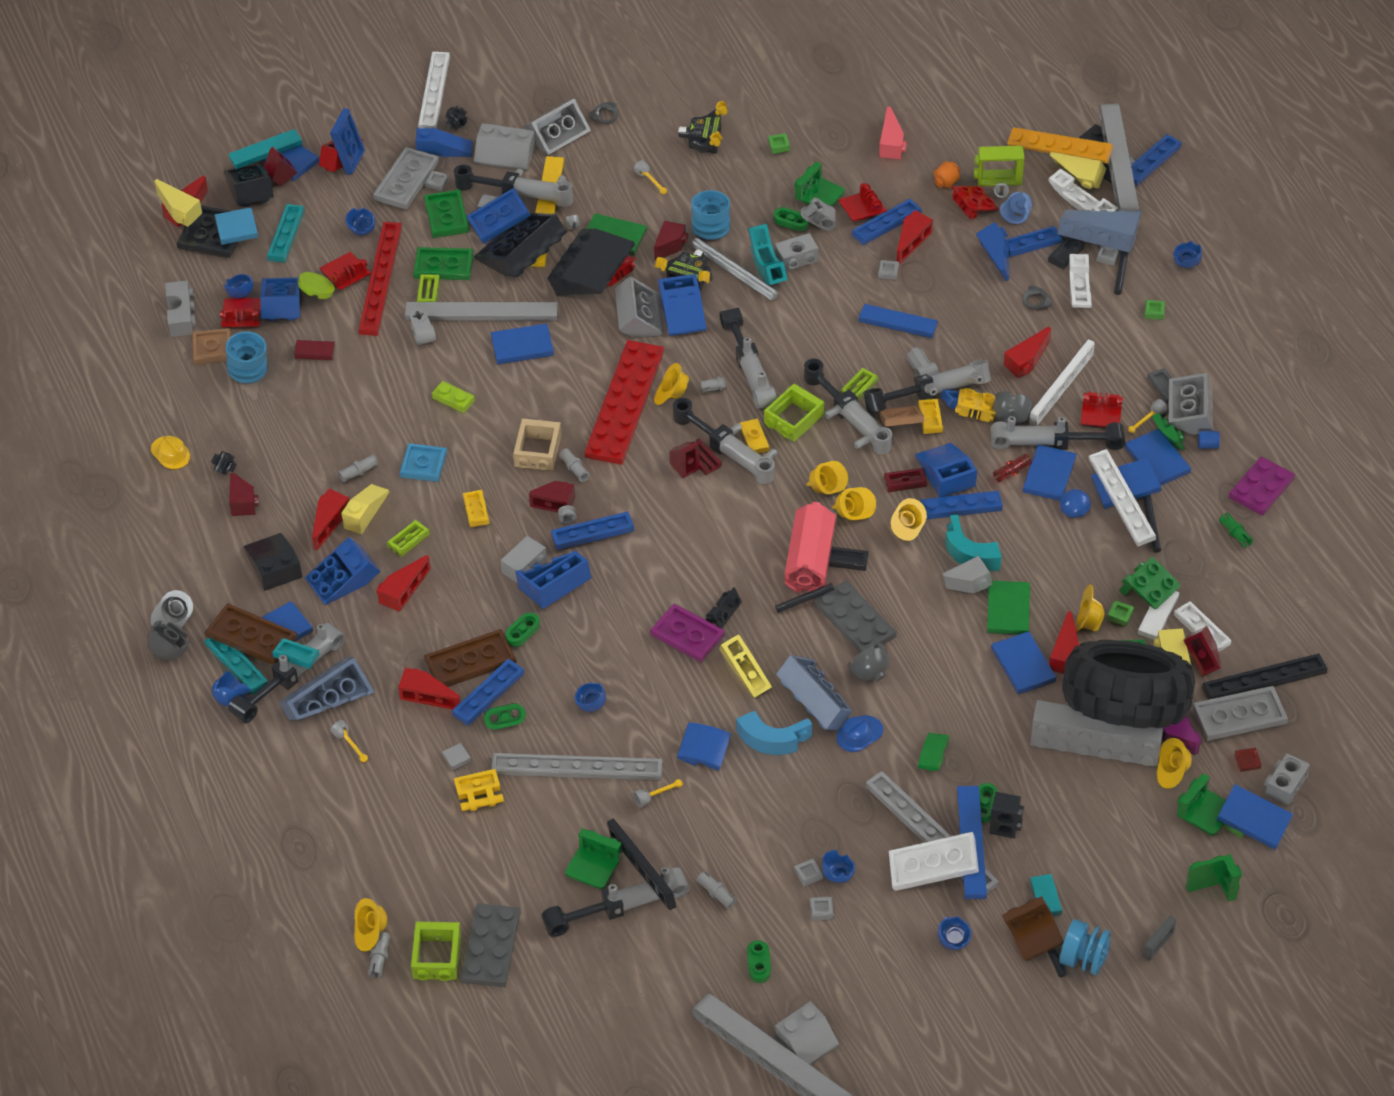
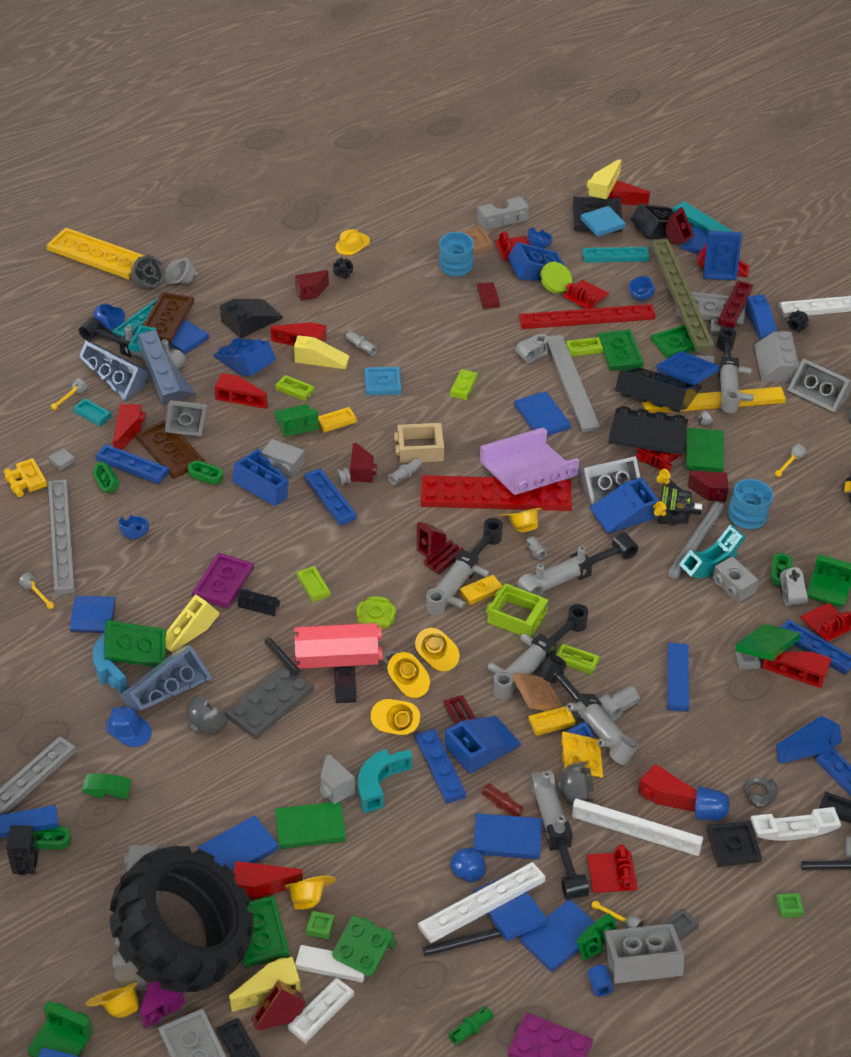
camera: 75 degrees right, 5 degrees down
none -> yellow plate [46,228,145,280]
none -> teal tile [73,398,112,427]
none -> green tile [104,620,166,667]
none -> sand blue wedge [138,329,196,405]
none -> light grey slope [165,400,207,436]
none -> green bracket [274,404,319,437]
none -> lime tile [297,566,331,602]
none -> lime tile [356,596,396,630]
none -> lavender panel [480,428,579,495]
none -> olive plate [651,239,714,352]
none -> blue hair [695,786,730,821]
none -> black plate [706,820,762,867]
none -> dark red tile [717,280,753,329]
none -> green tile [735,624,801,661]

